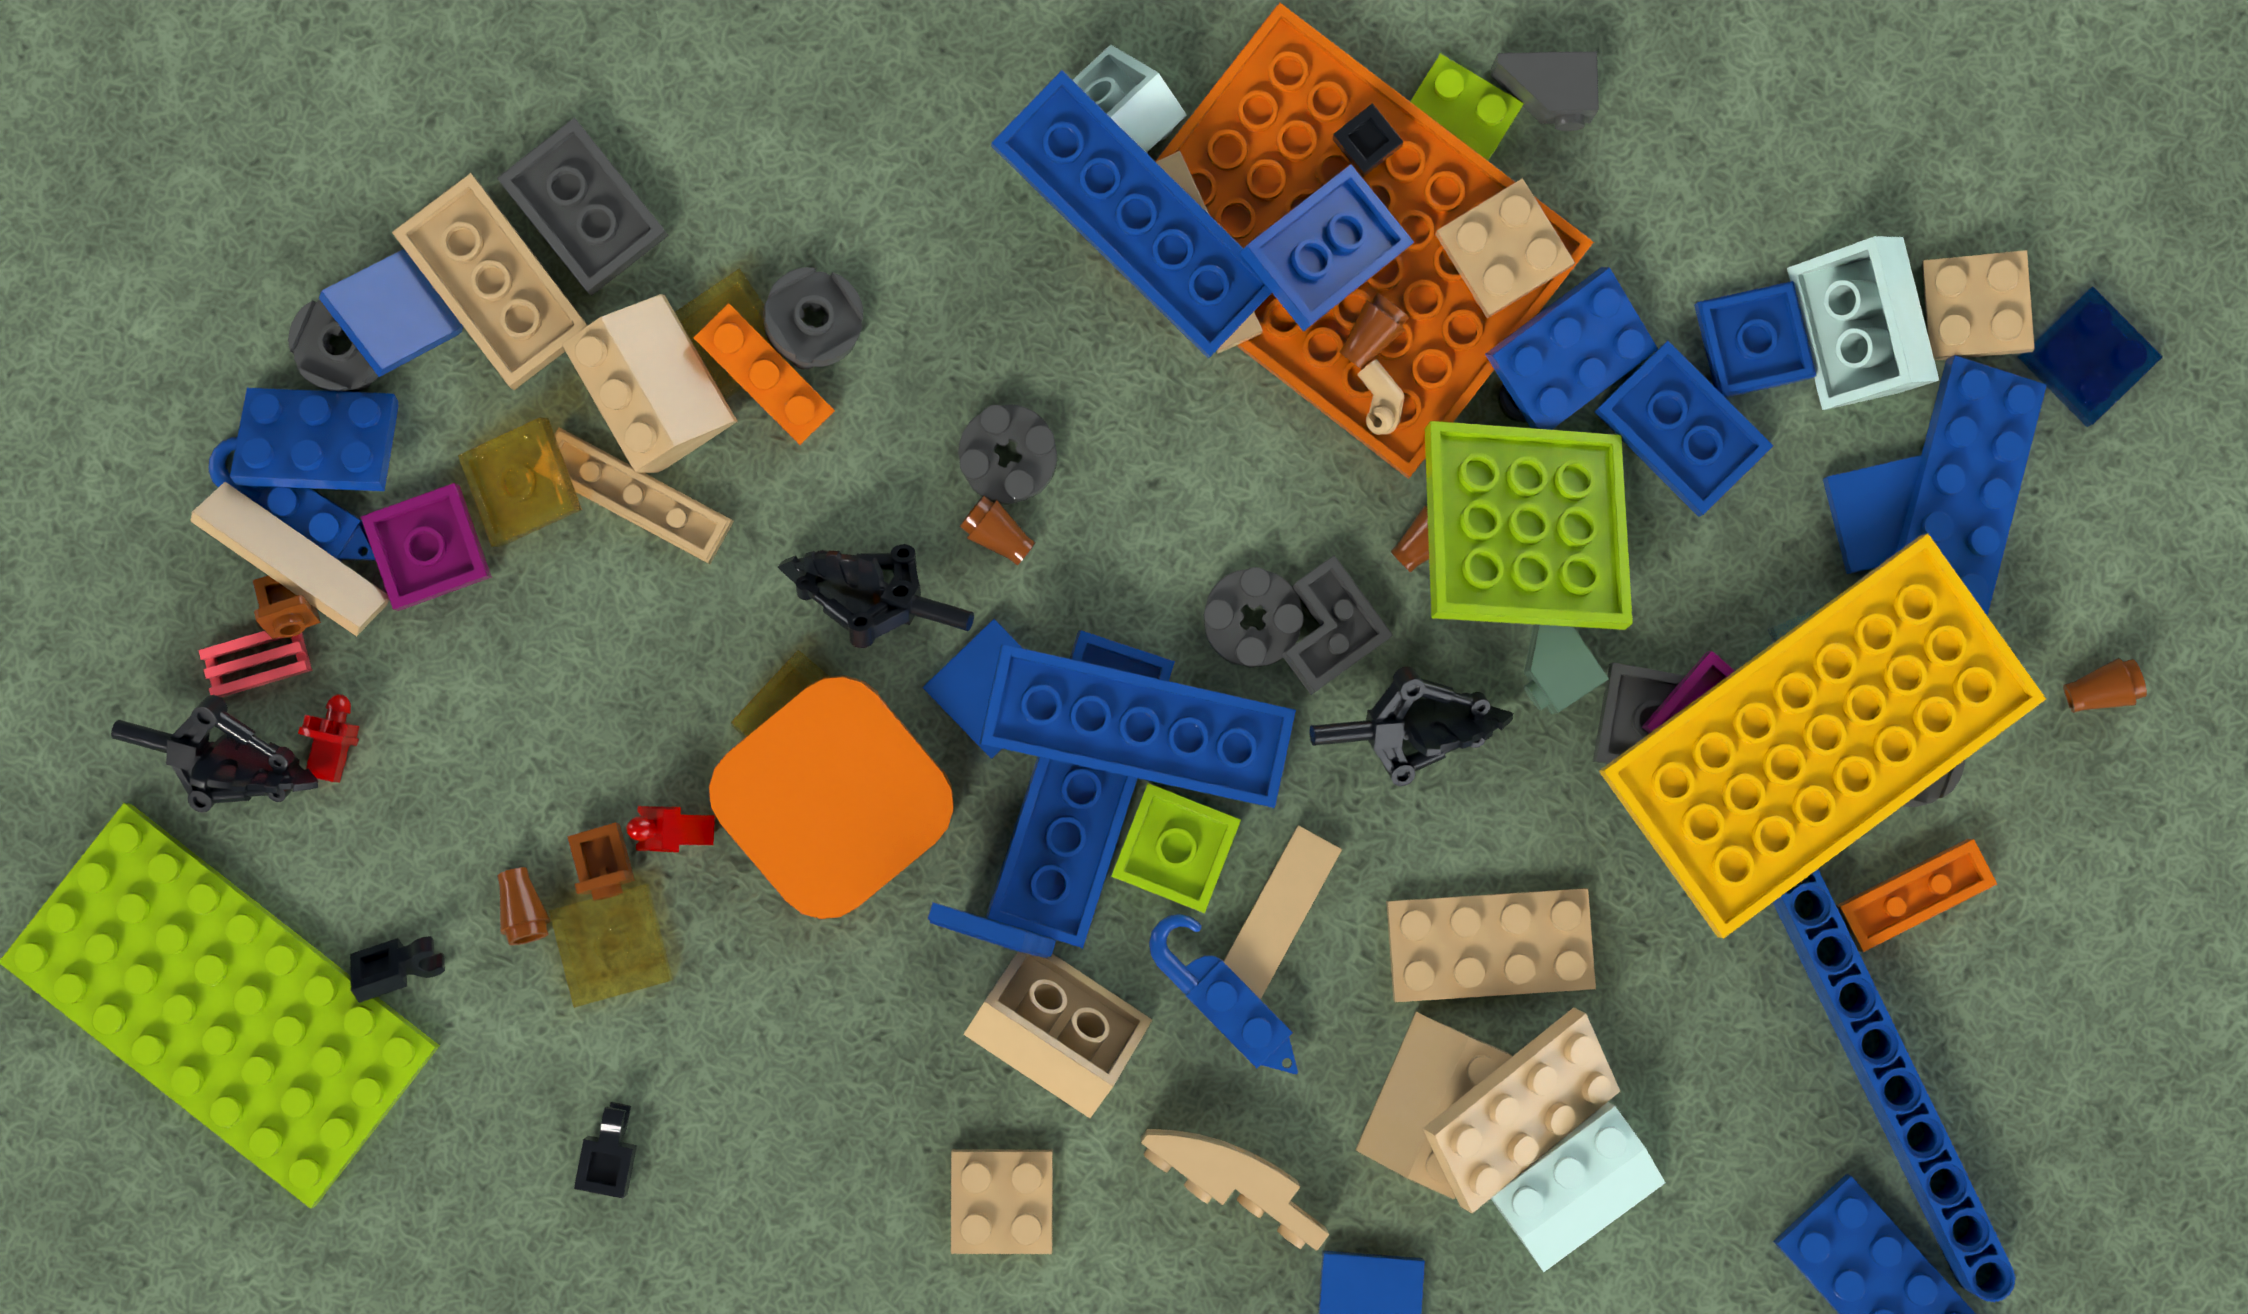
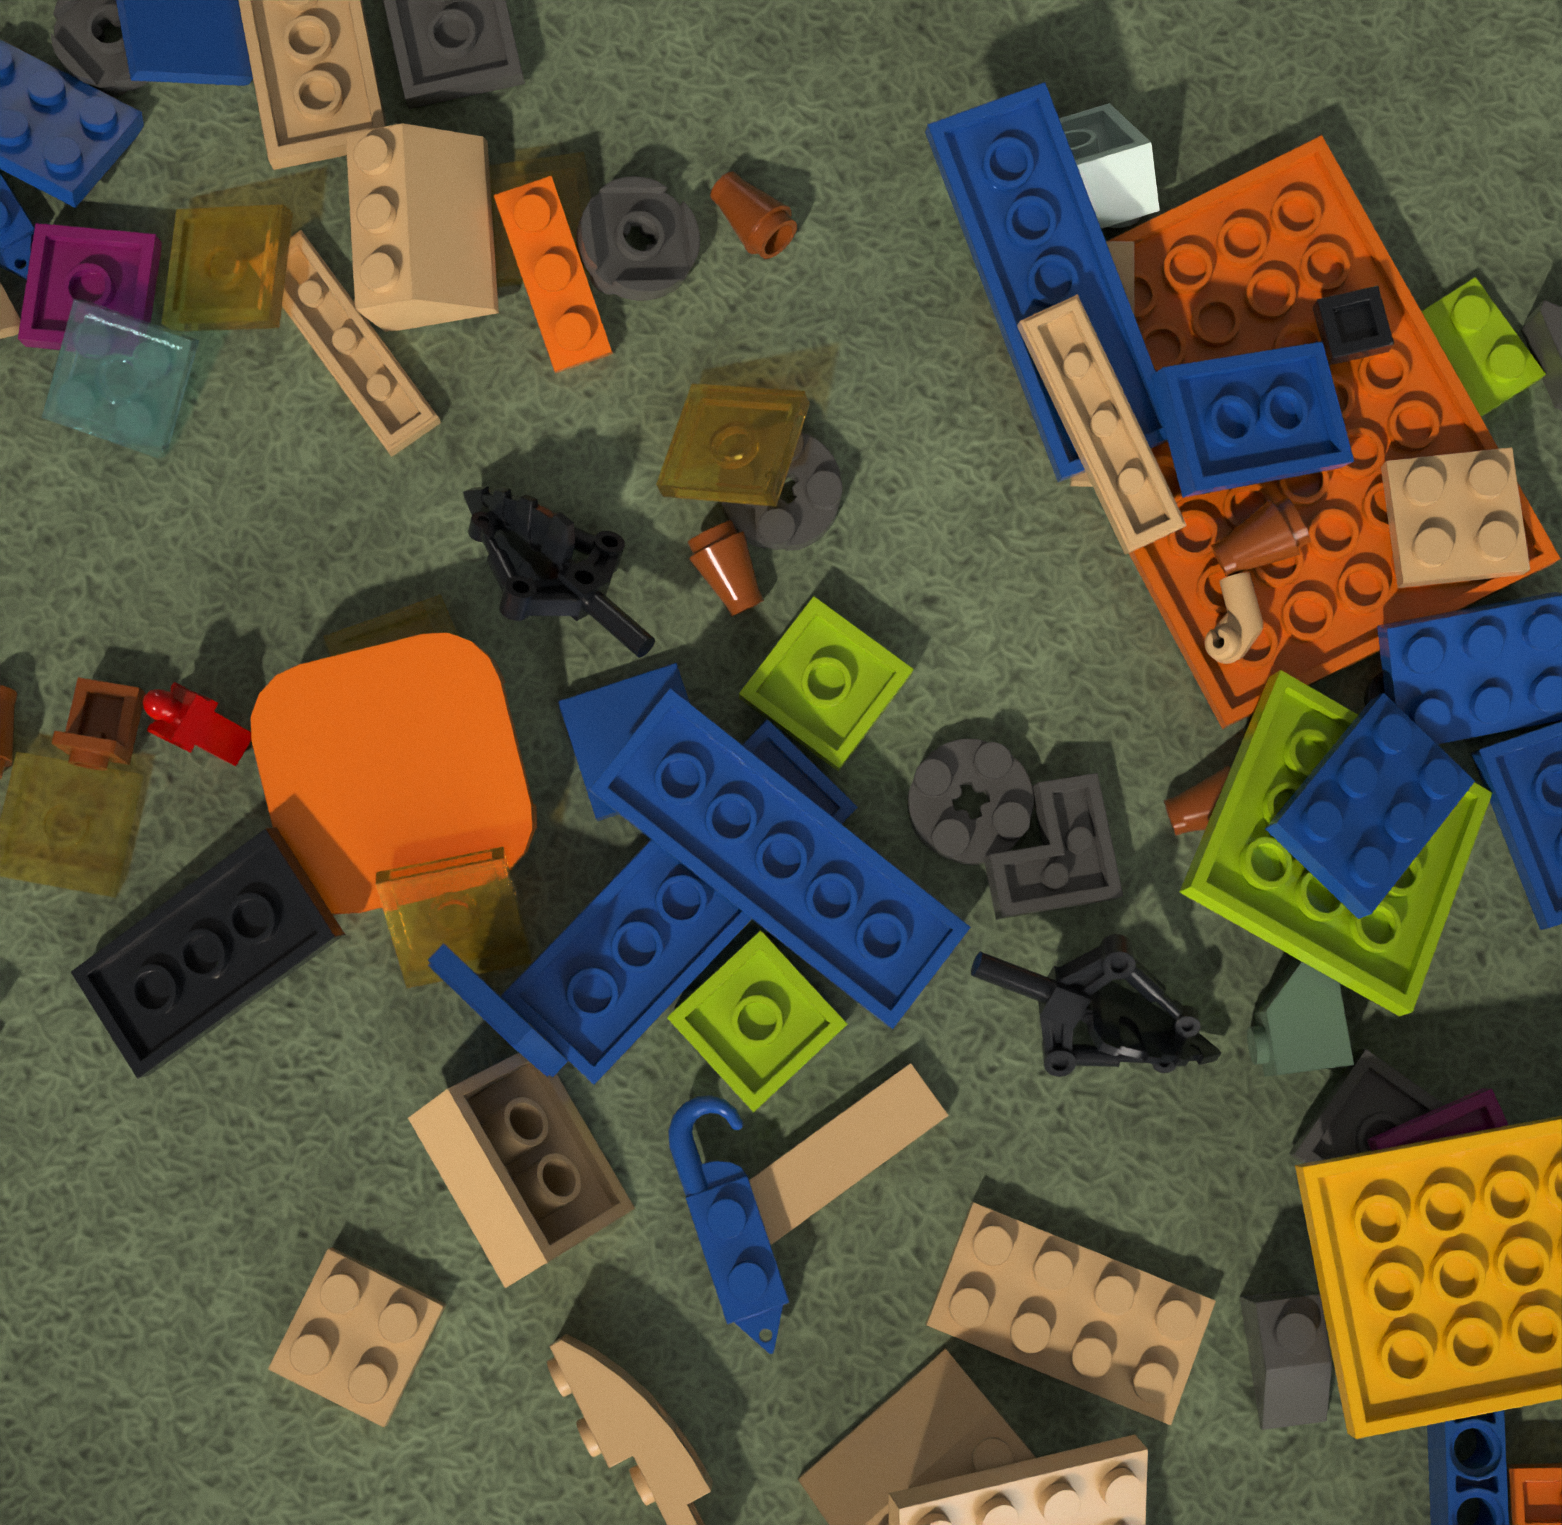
camera: 20 degrees right, 5 degrees down
none -> clear light blue plate [42,299,199,458]
none -> black plate [71,827,345,1079]
none -> clear yellow tile [375,847,531,988]
none -> clear yellow tile [656,383,810,507]
none -> dark orange cone [710,171,797,259]
none -> lime plate [739,596,914,772]
none -> tan tile [1017,294,1187,555]
none -> dark grey slope [1240,1288,1332,1430]
none -> blue plate [1265,693,1475,919]

